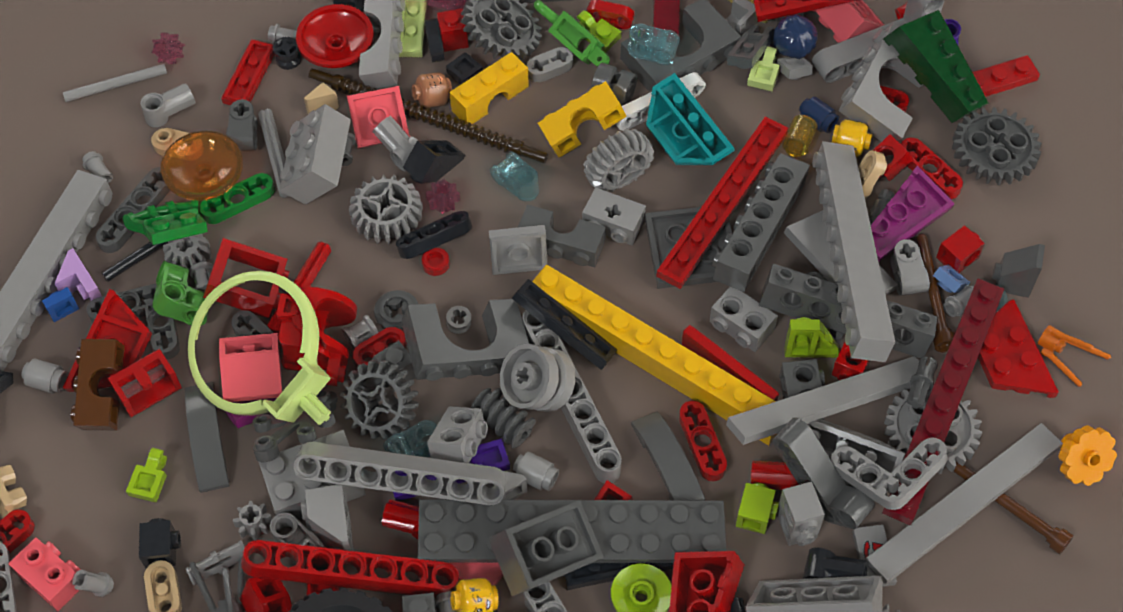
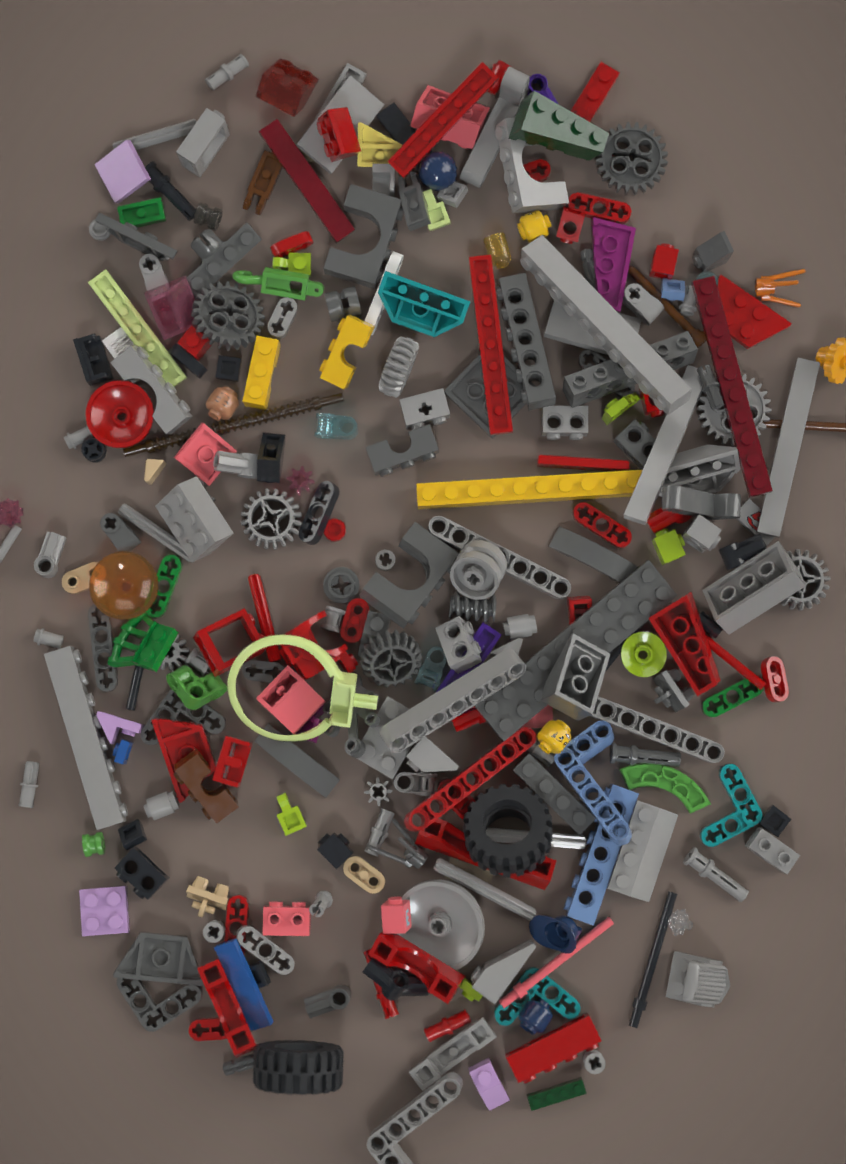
camera: 40 degrees left, 25 degrees up
red tile [221,39,275,105] -> none
light grey tile [489,225,548,275] -> none
black tile [512,279,617,370] -> none
clear light blue piece [628,24,680,65] -> none
dark blue brick [799,96,840,134] -> none
light grey beam [831,438,947,510] -> none
tan plate [858,150,887,198] -> none

